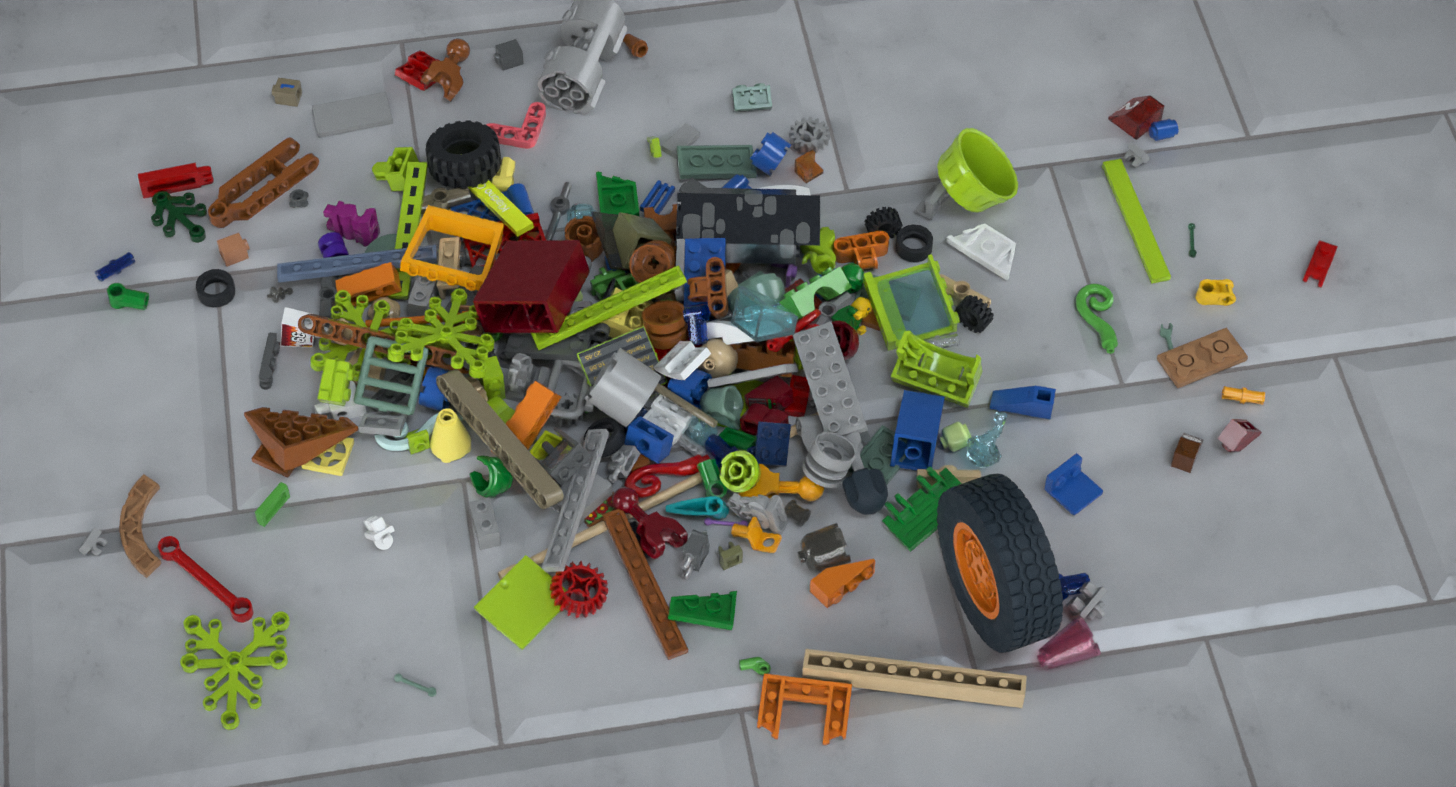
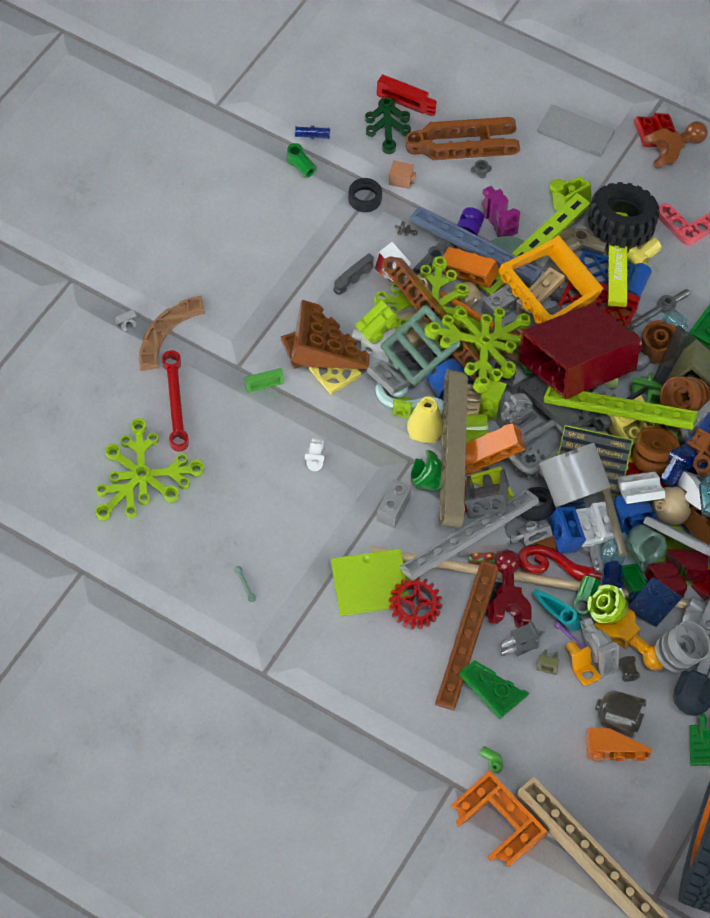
camera: 40 degrees right, 5 degrees up
dark tan brick [272,77,302,107] -> none

